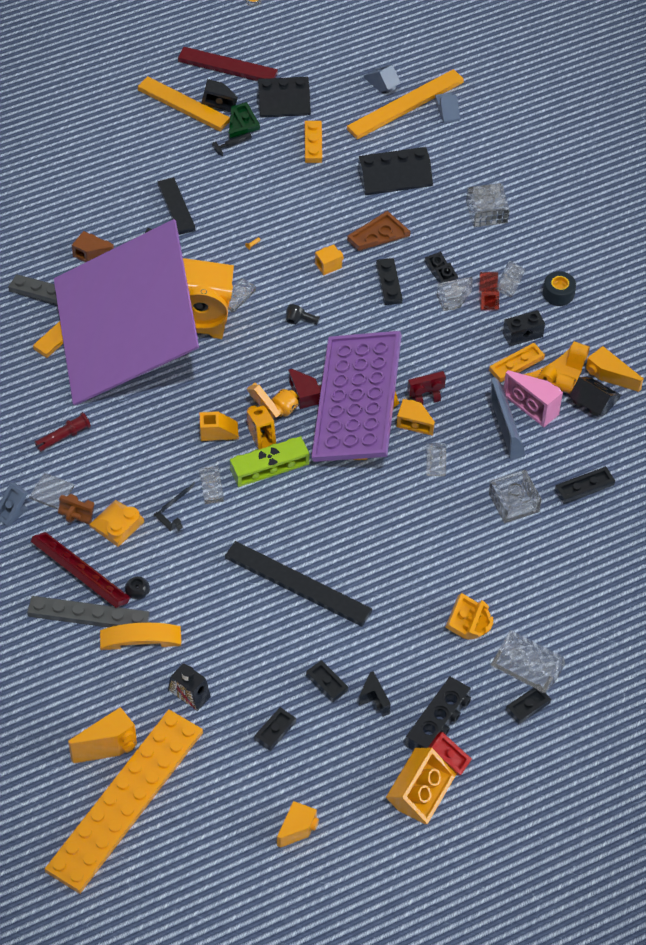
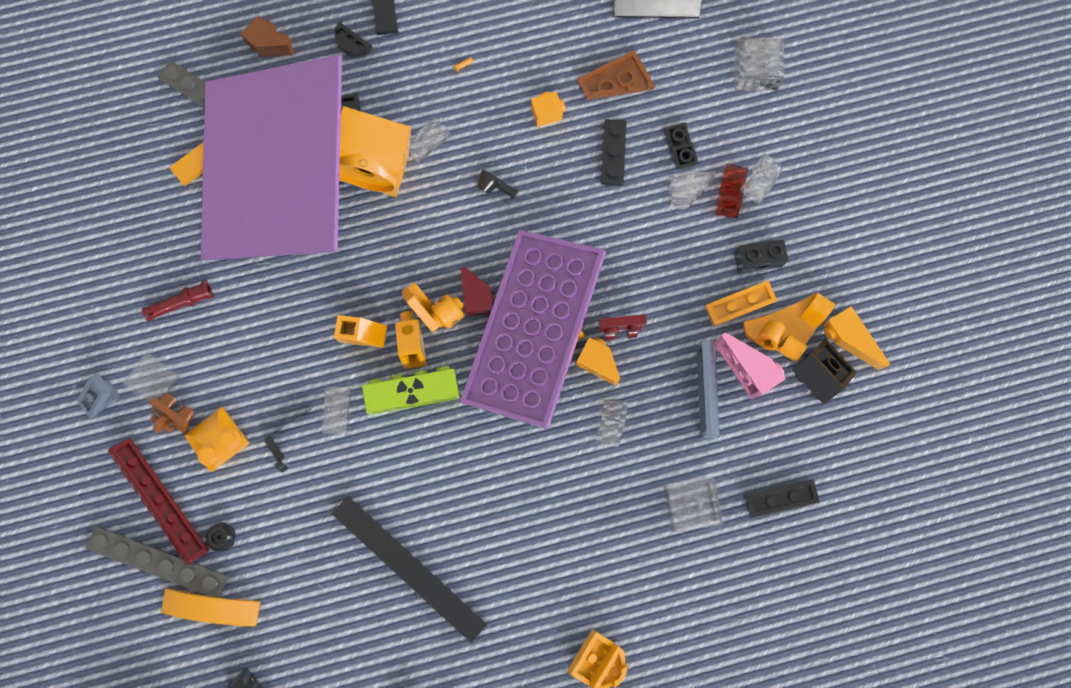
camera: 10 degrees right, 25 degrees up
black wheel [543,271,576,306] -> none

